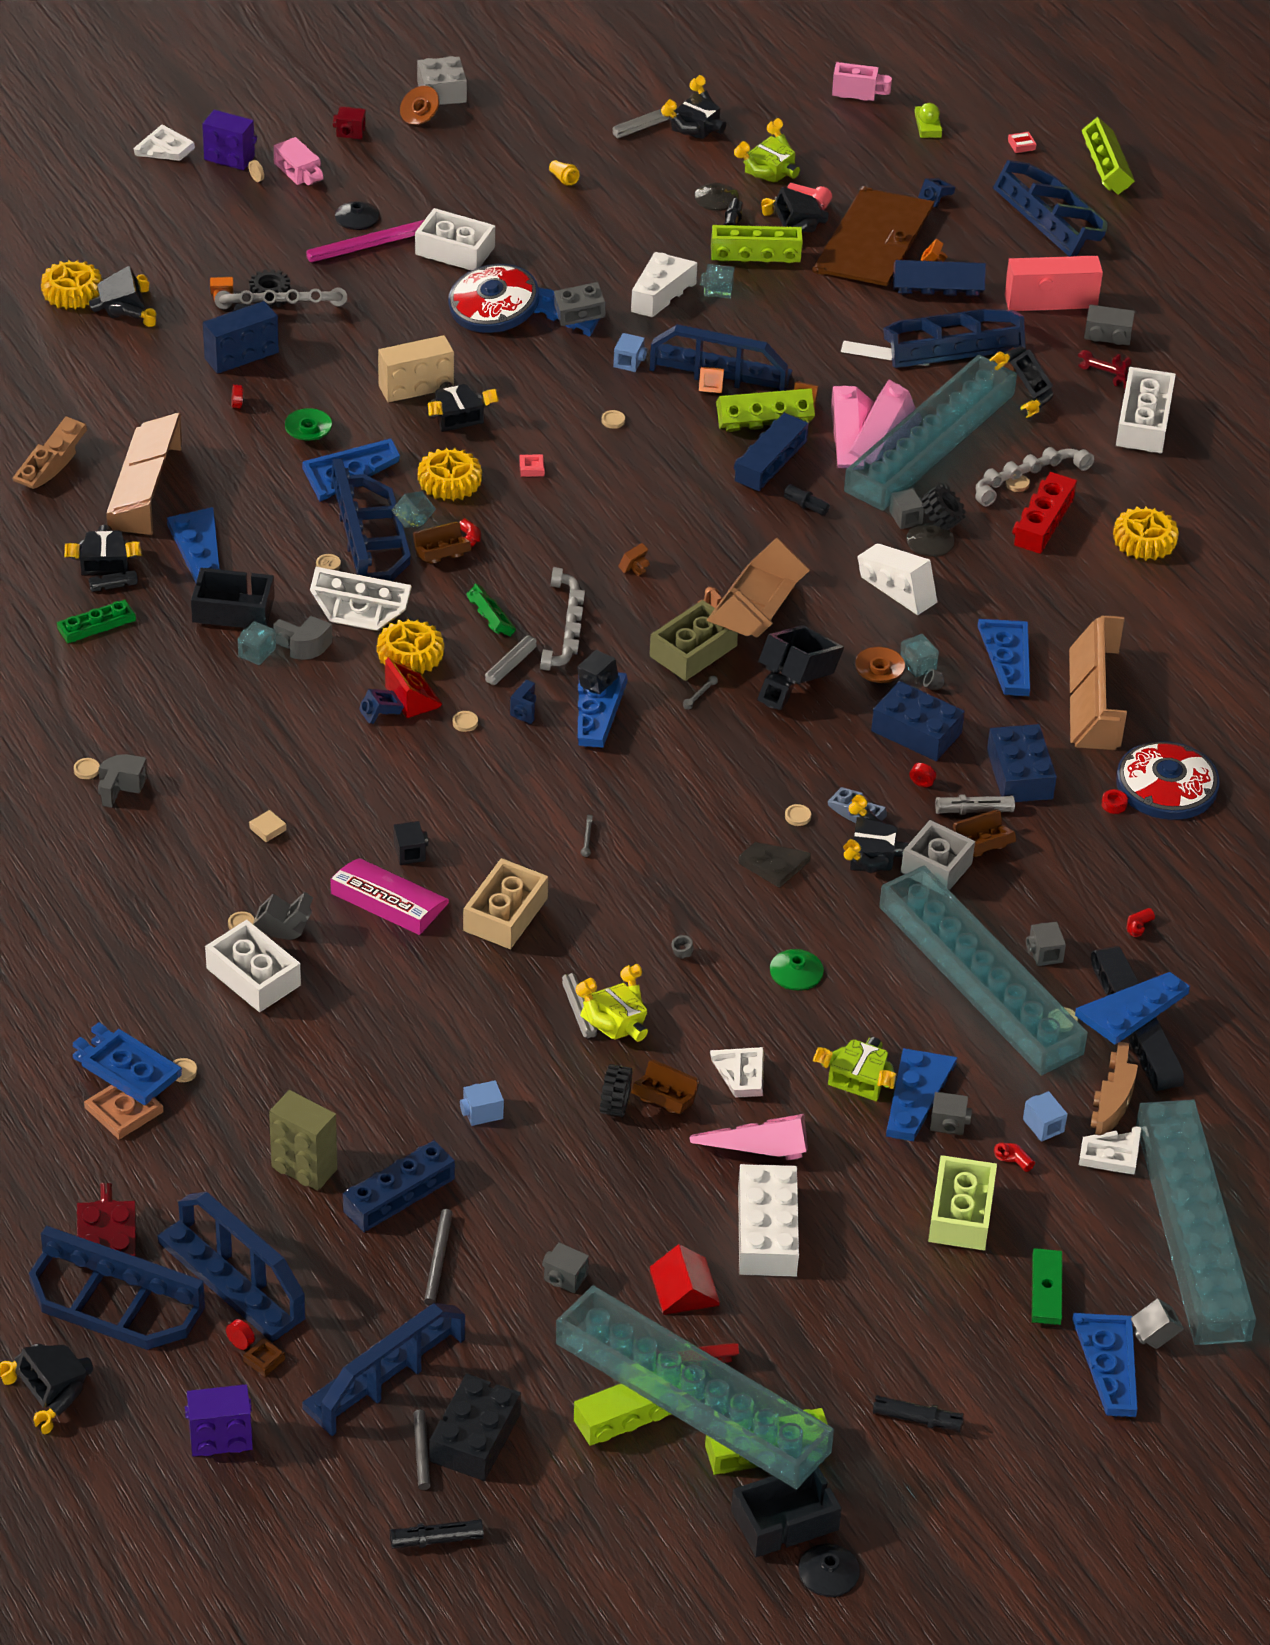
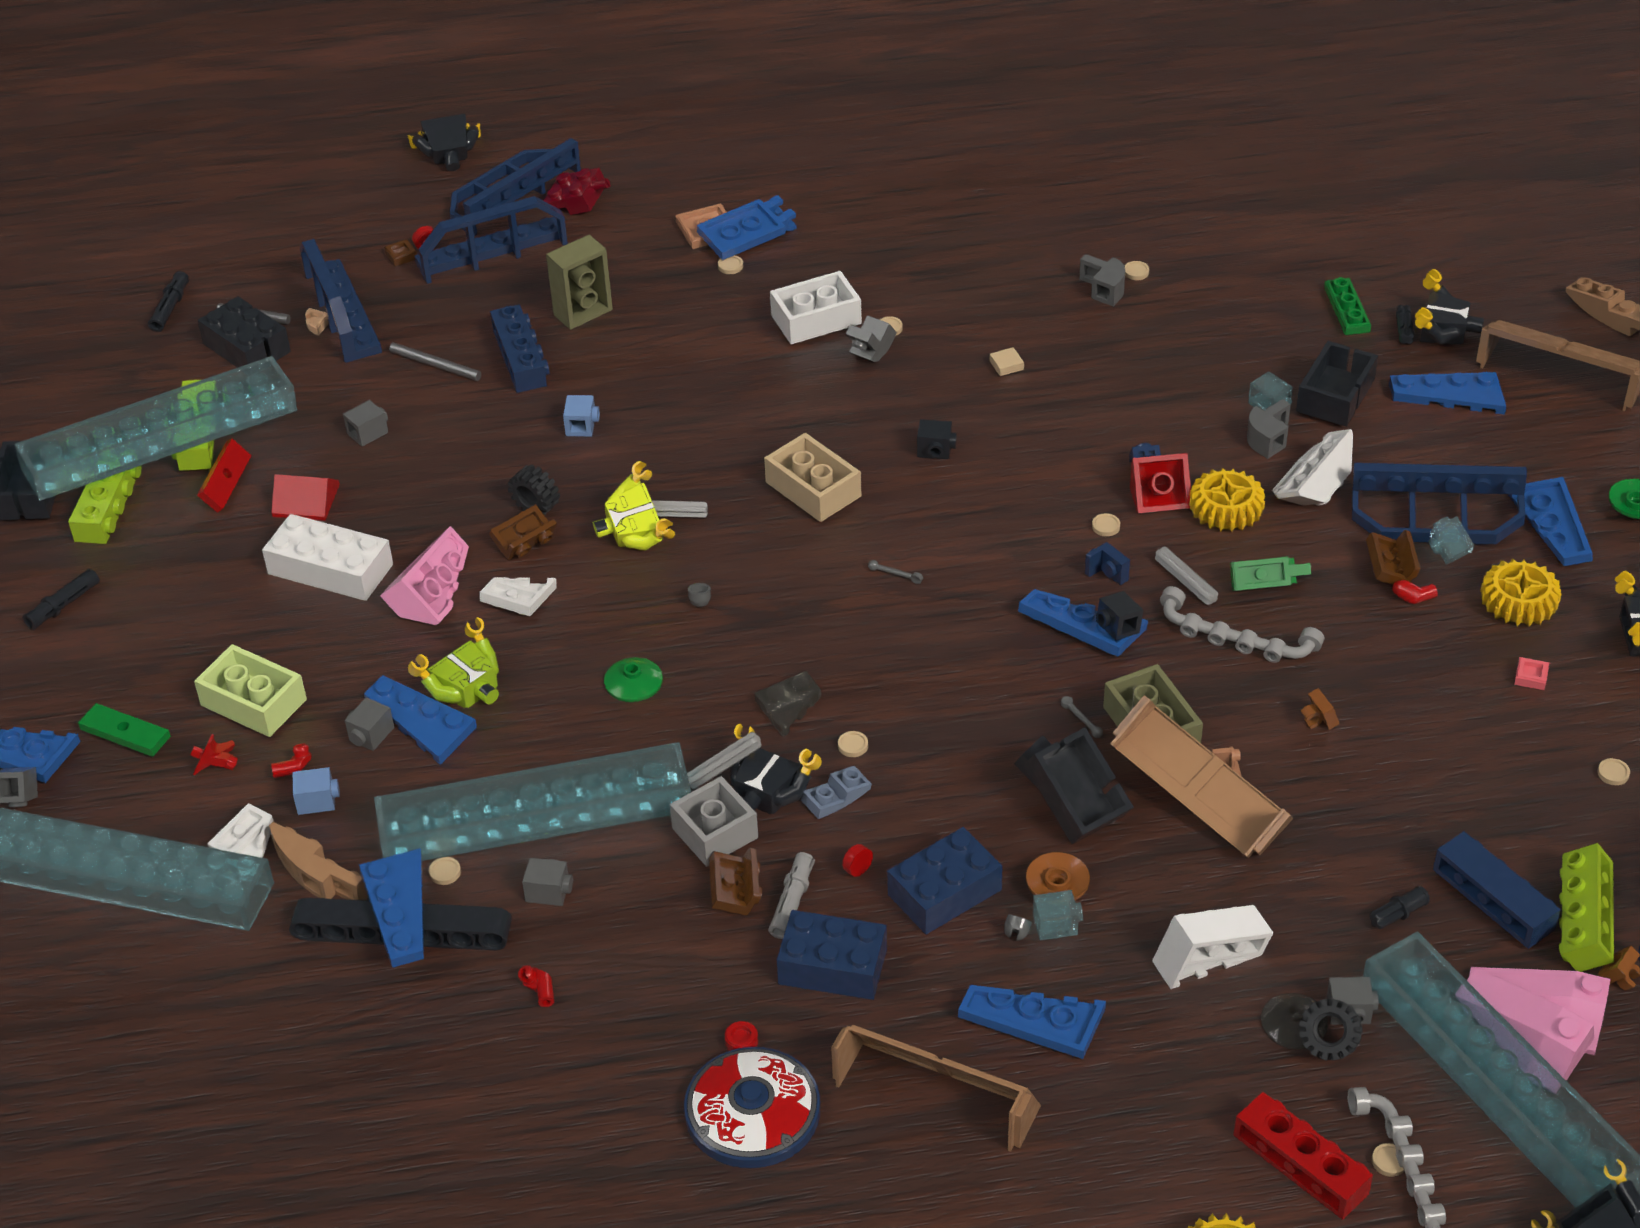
camera: 115 degrees right, 0 degrees up
dark purple brick [185,1384,252,1457] -> none
dark pink slope [331,858,449,935] -> none
none -> red piece [190,734,238,776]
none -> light nougat tile [305,308,329,336]
none -> light grey axle [685,732,762,789]

